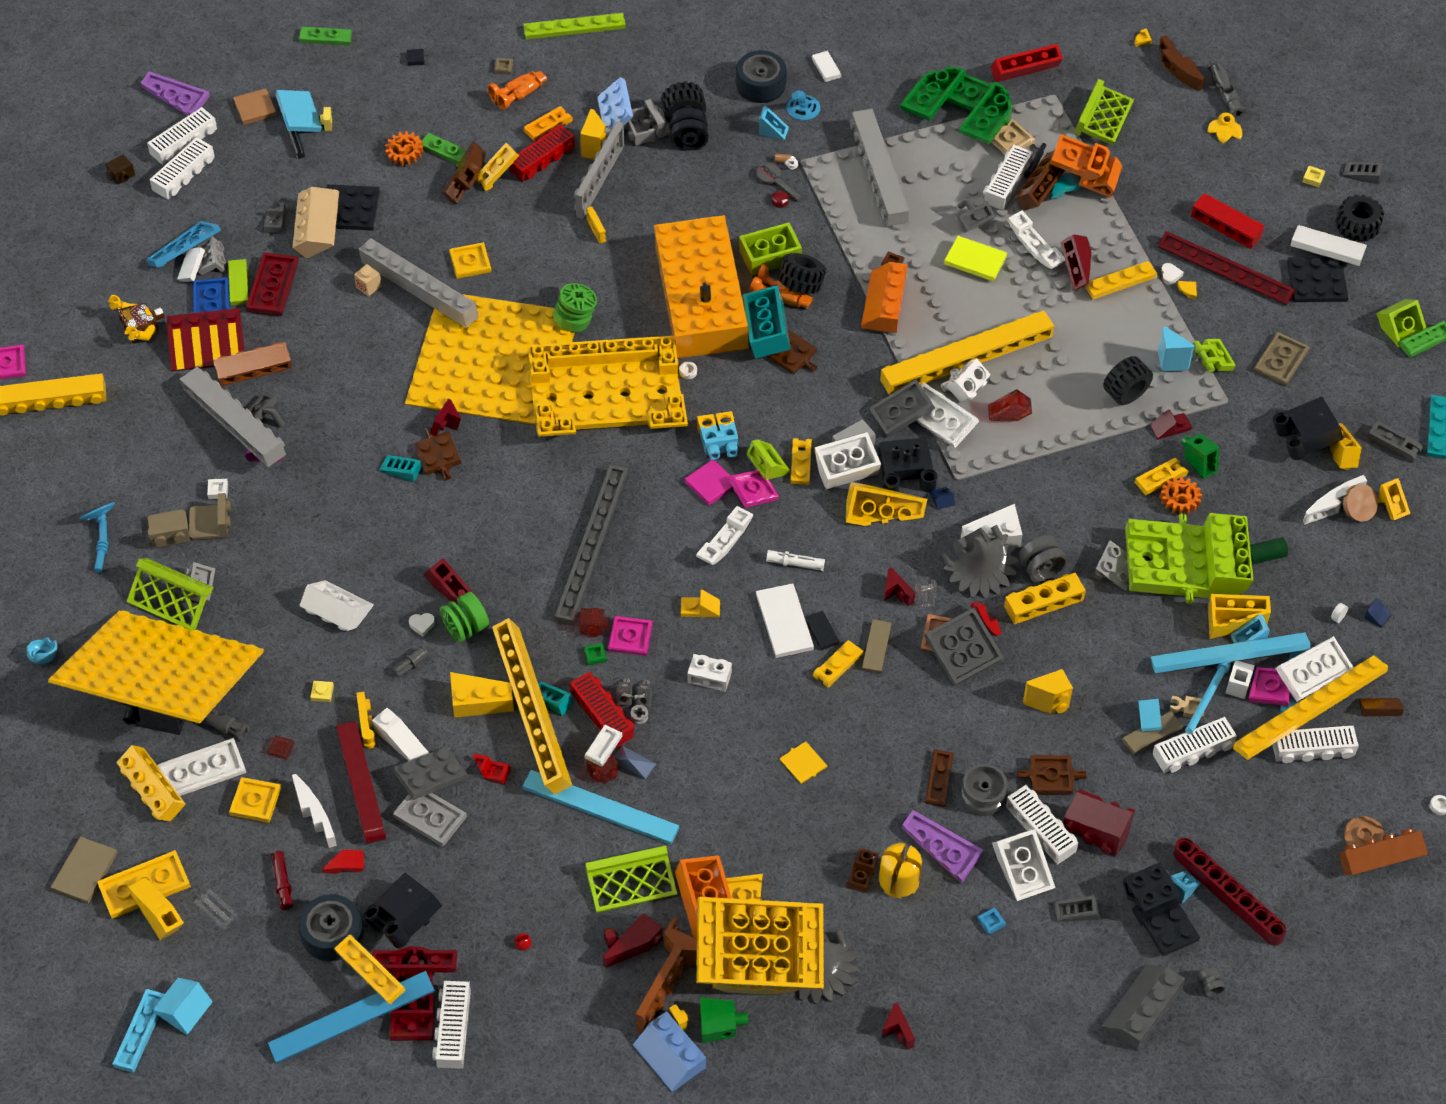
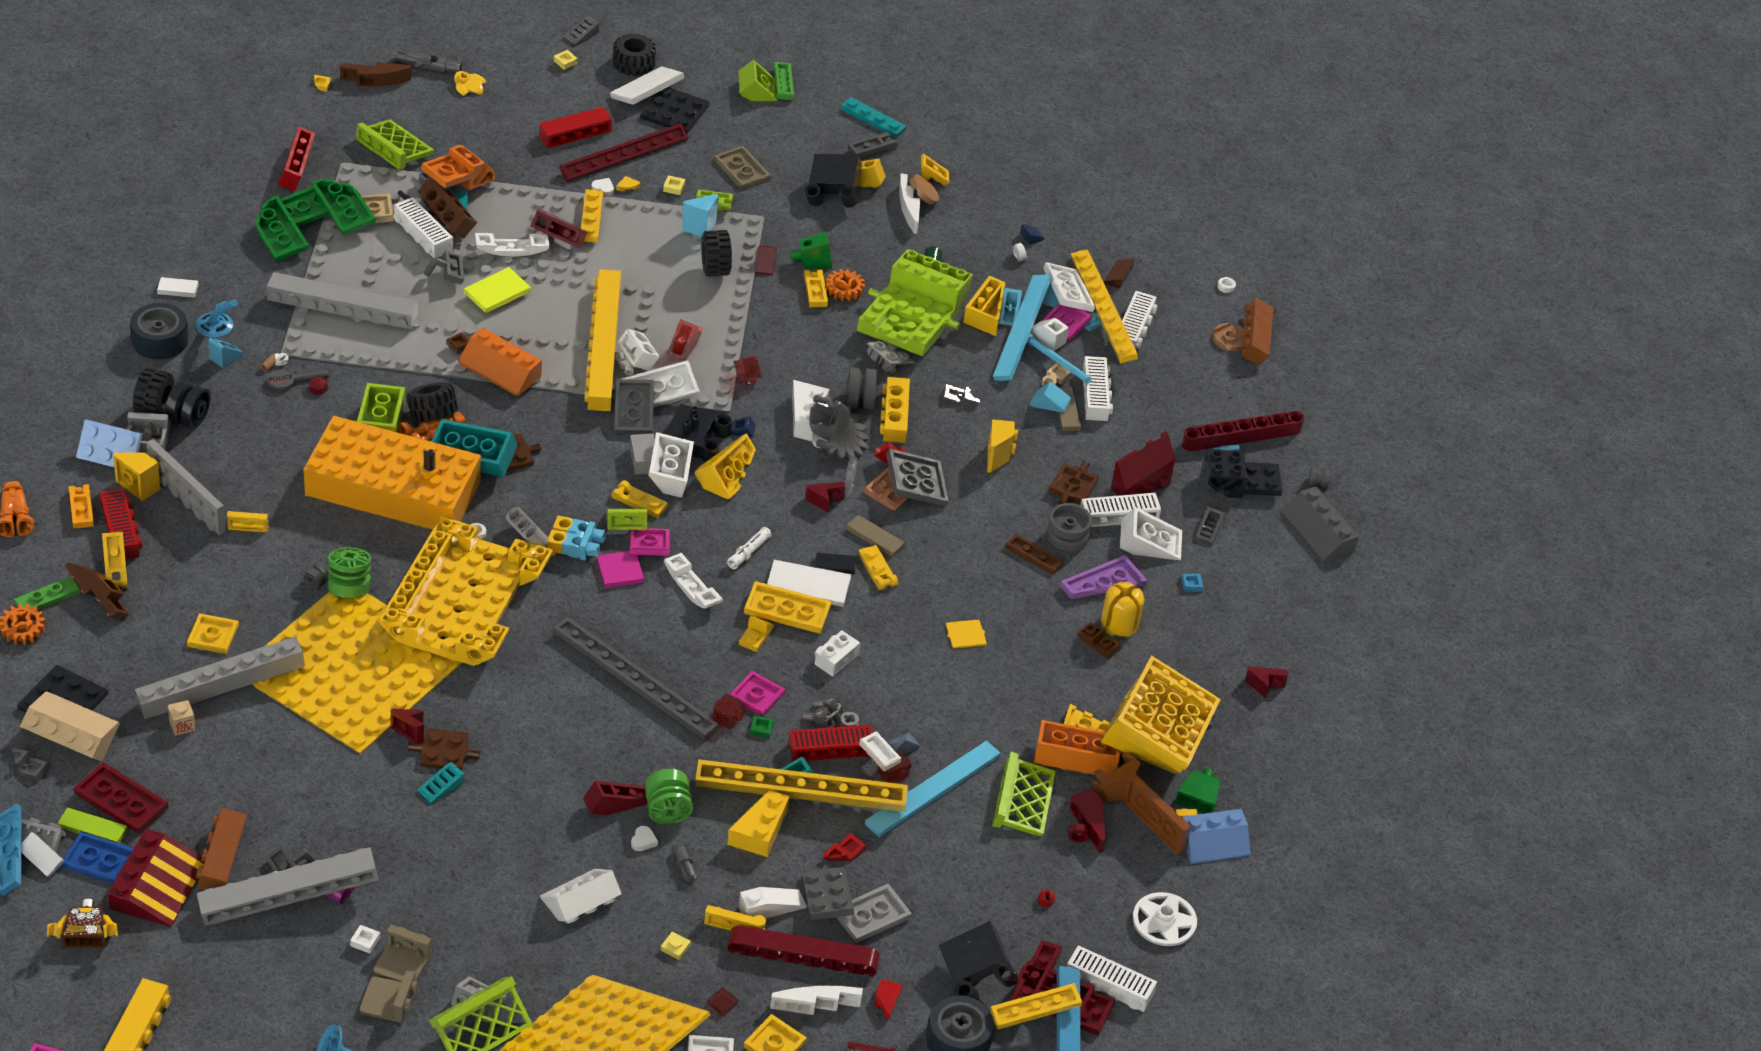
camera: 70 degrees left, 10 degrees down
none -> light grey beam [506,507,548,547]
none -> light yellow plate [663,176,685,195]
none -> clear red brick [733,355,762,385]
none -> yellow plate [744,581,832,634]
none -> flat silver slope [942,384,980,406]
none -> white wheel [1133,892,1197,946]

